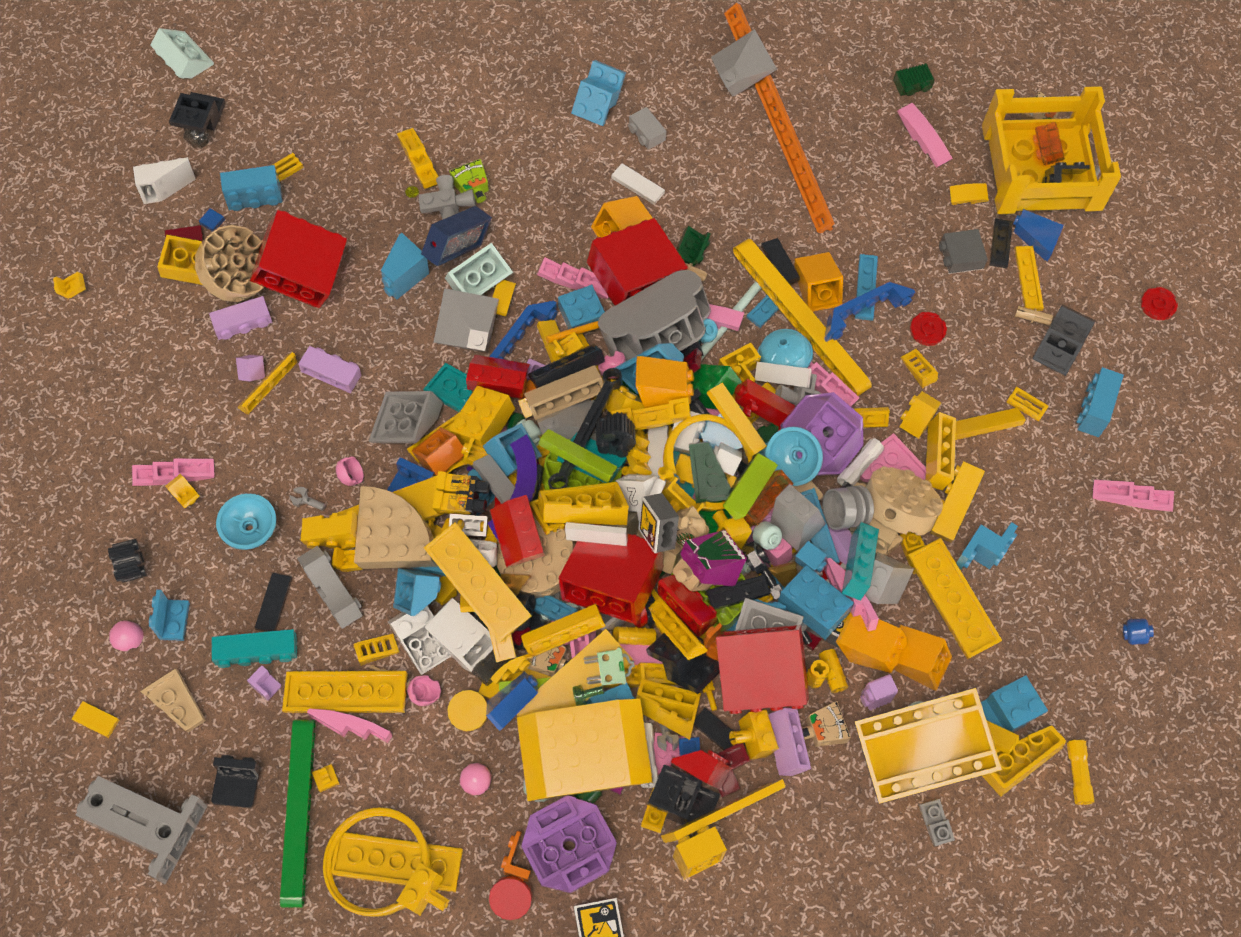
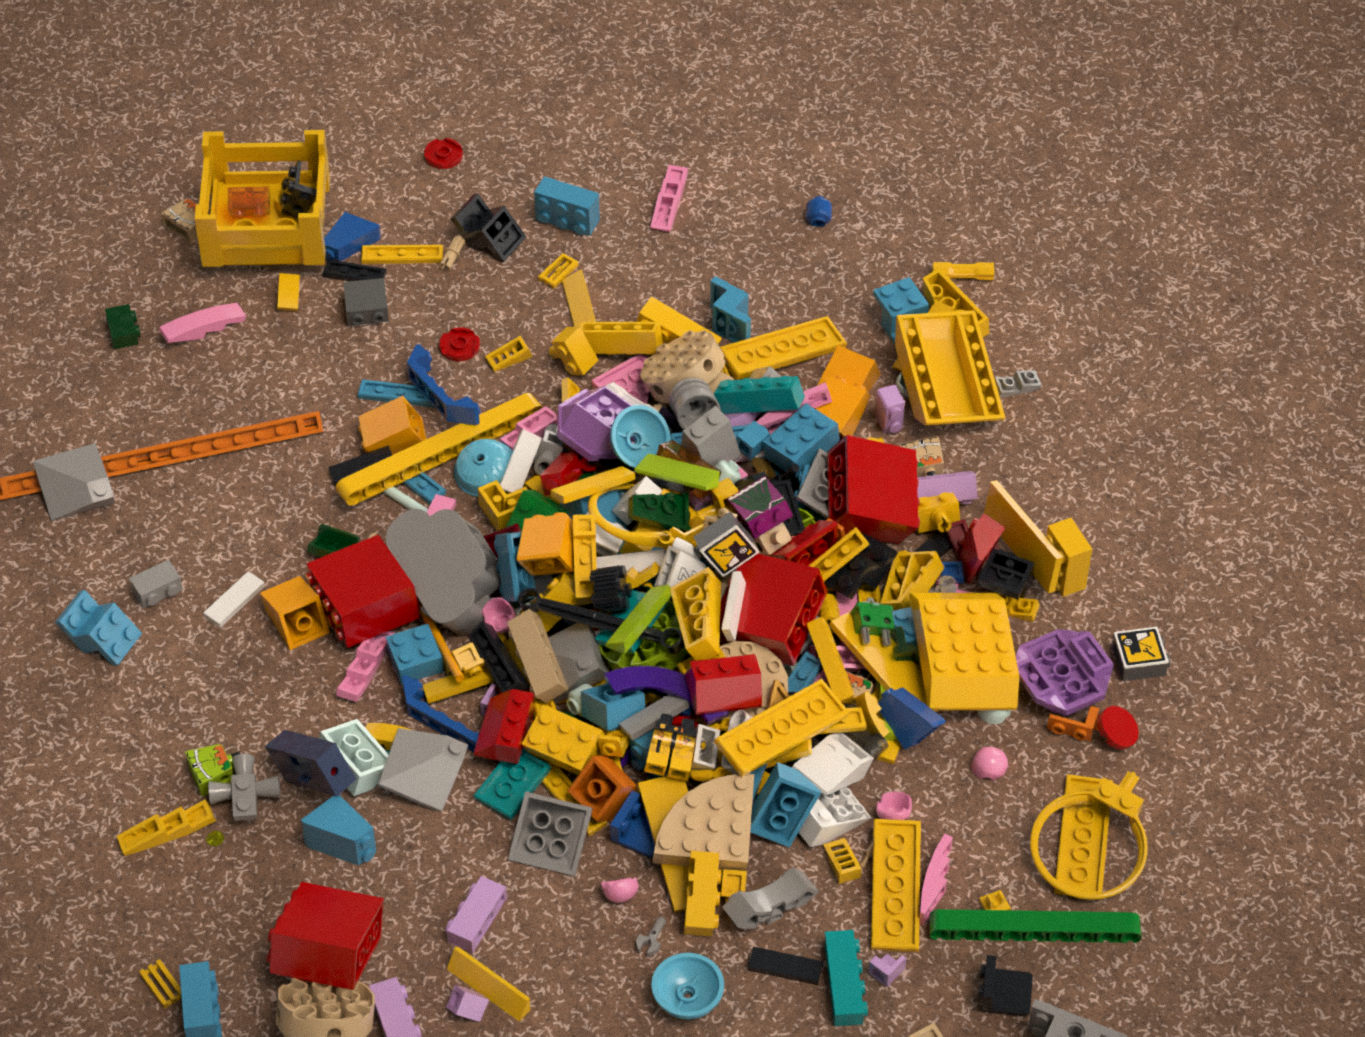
camera: 85 degrees left, 15 degrees down
yellow tile [448,690,487,732] -> none

